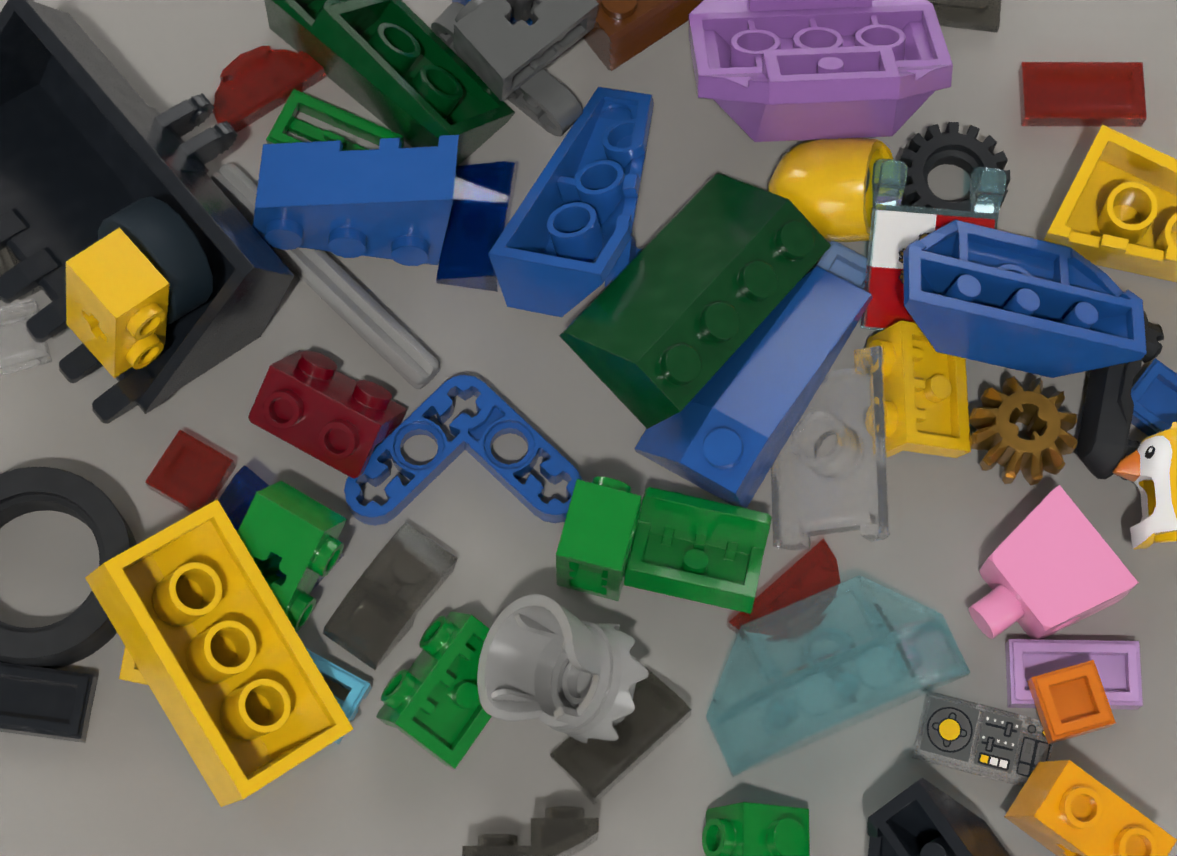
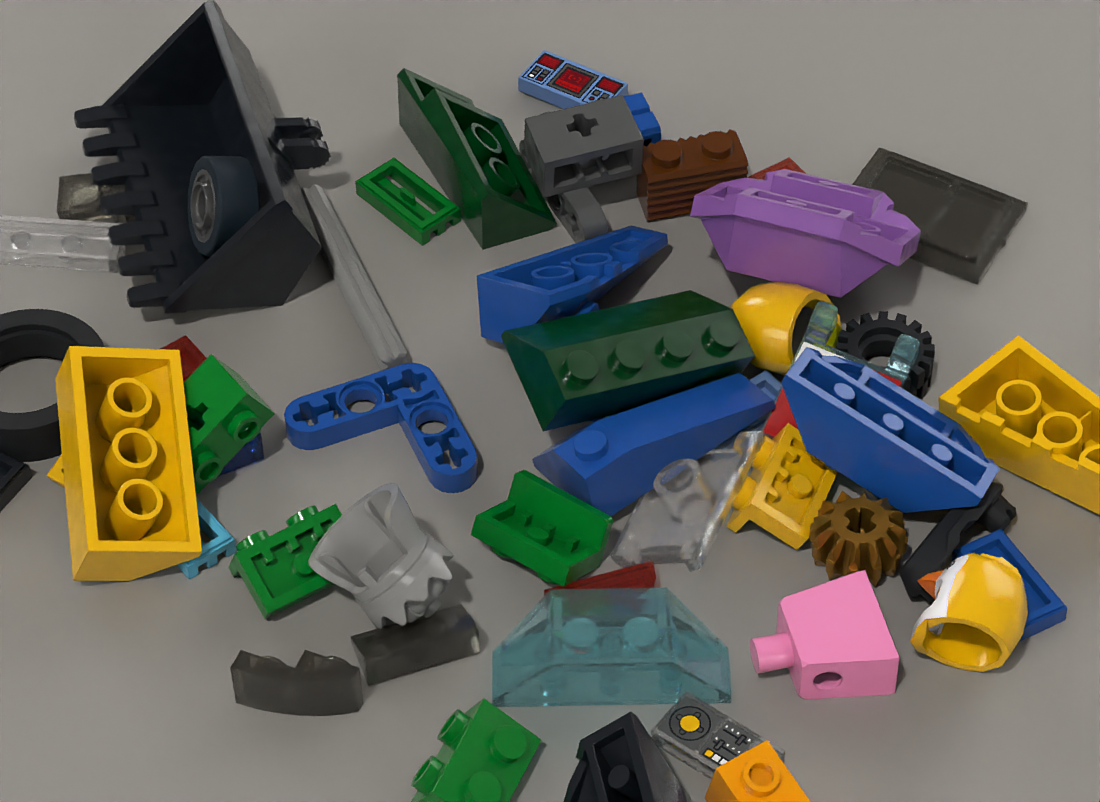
camera: 25 degrees right, 25 degrees down
yellow brick [66,227,169,379] -> none
clear red tile [213,46,326,133] -> none
dark red bracket [248,350,407,479] -> none
blue wedge [253,135,459,266] -> none
clear smoke slope [322,522,458,670] -> none
clear blue slope [436,161,516,292] -> none
green brick [556,476,642,601] -> none
lavender tile [1005,639,1143,710] -> none
clear red tile [1018,62,1147,127] -> none
orange tile [1027,660,1116,744] -> none

